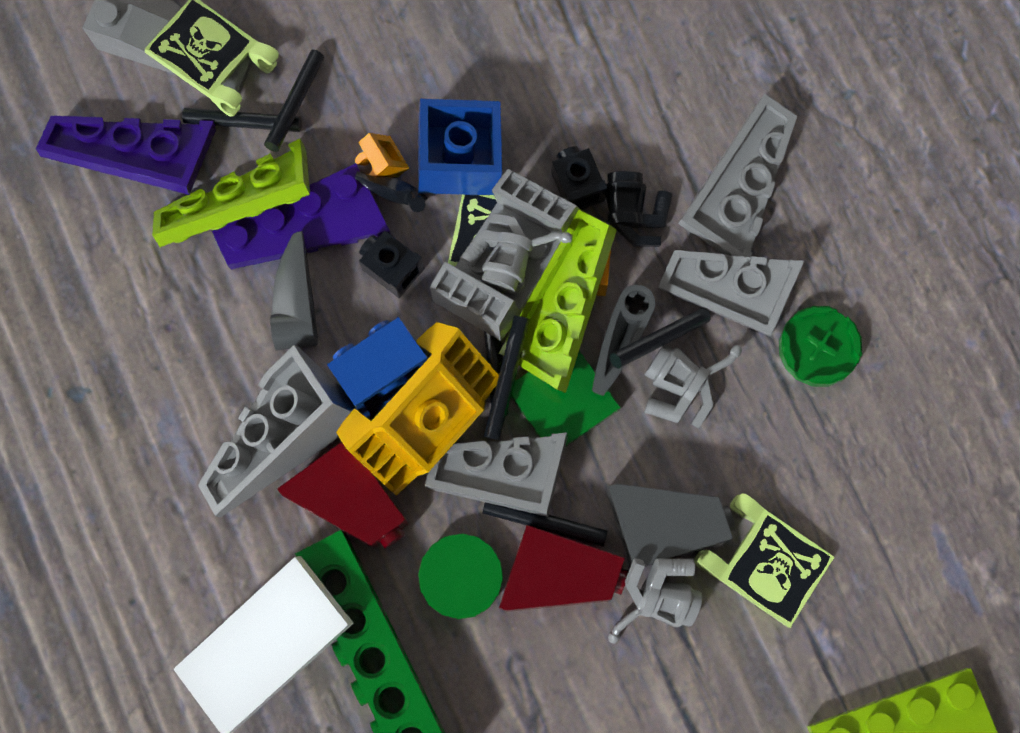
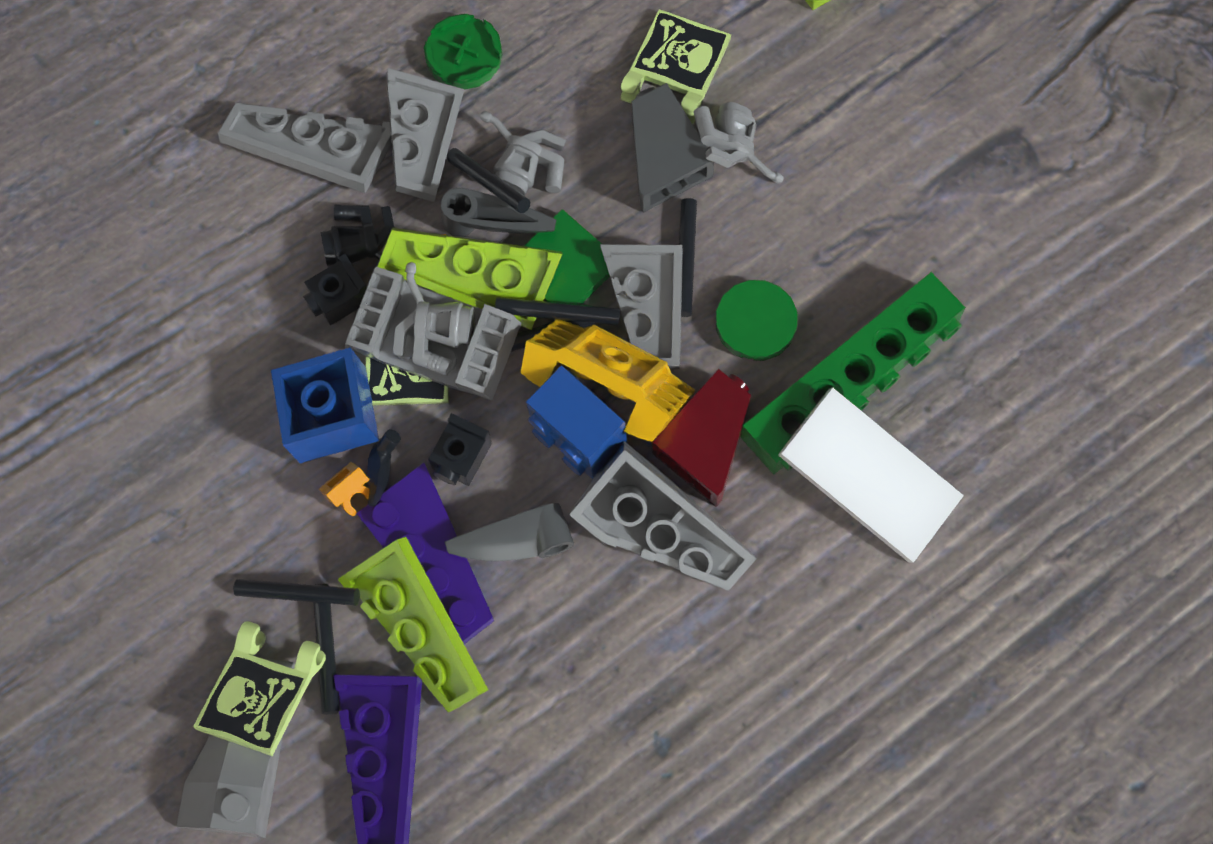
camera: 100 degrees left, 5 degrees down
dark red slope [499,525,629,612] -> none

